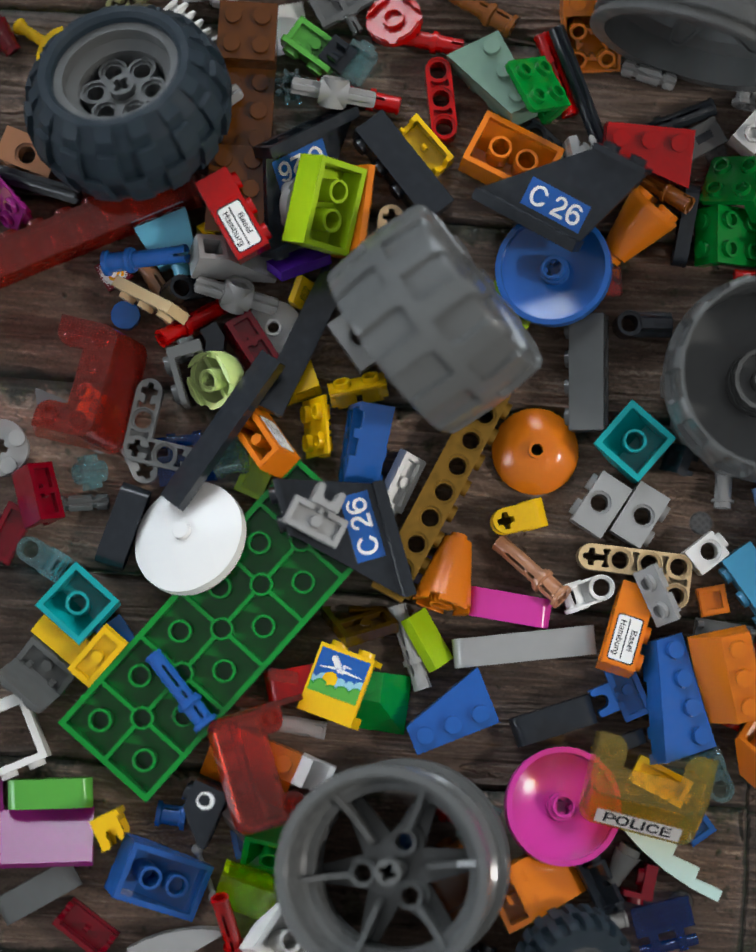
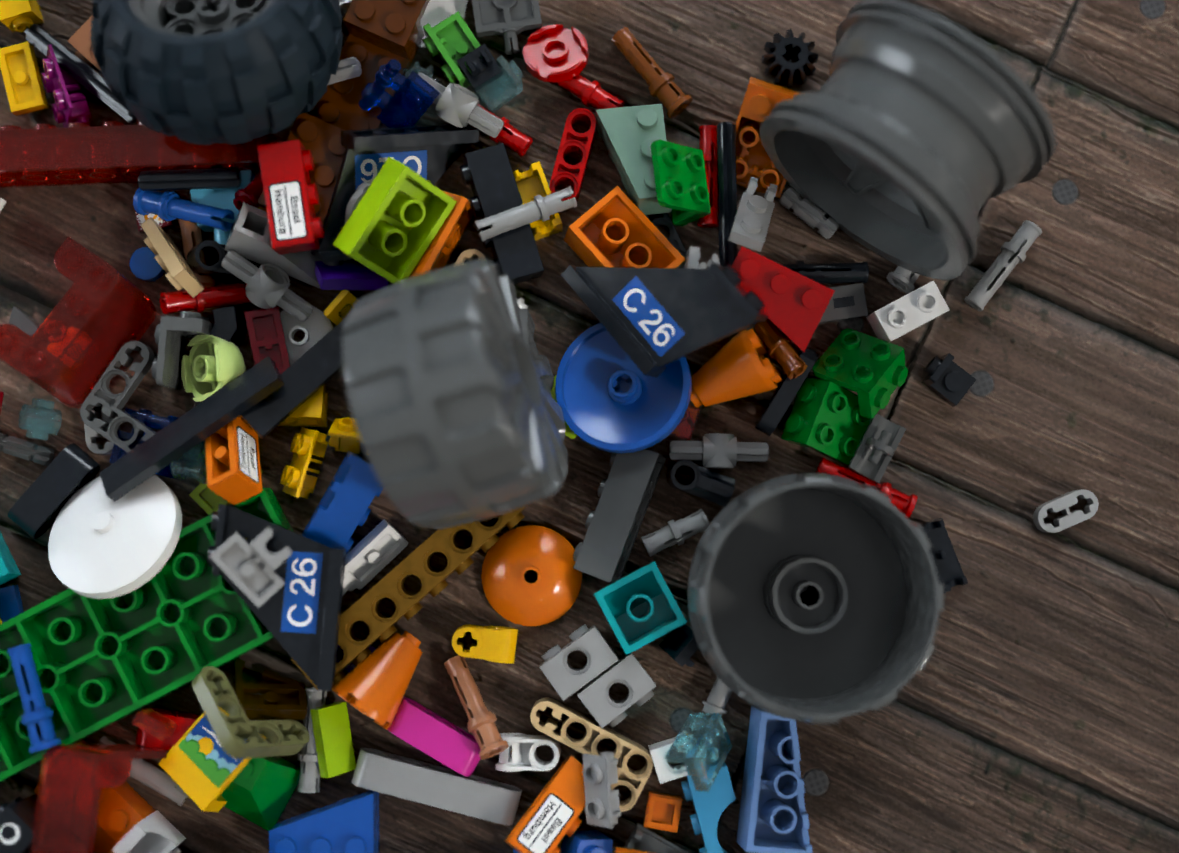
camera: 20 degrees right, 0 degrees up
none -> black axle [138,168,242,191]
none -> olive beam [192,666,310,759]
none -> dark red pin [233,172,264,211]
none -> clear blue plate [358,59,440,128]
none -> light grey pin [474,186,577,242]
none -> light grey pin [641,509,709,557]
none -> clear light blue bracket [666,712,732,791]
none -> light grey axle [669,433,769,469]
none -> light grey hinge [728,176,778,252]

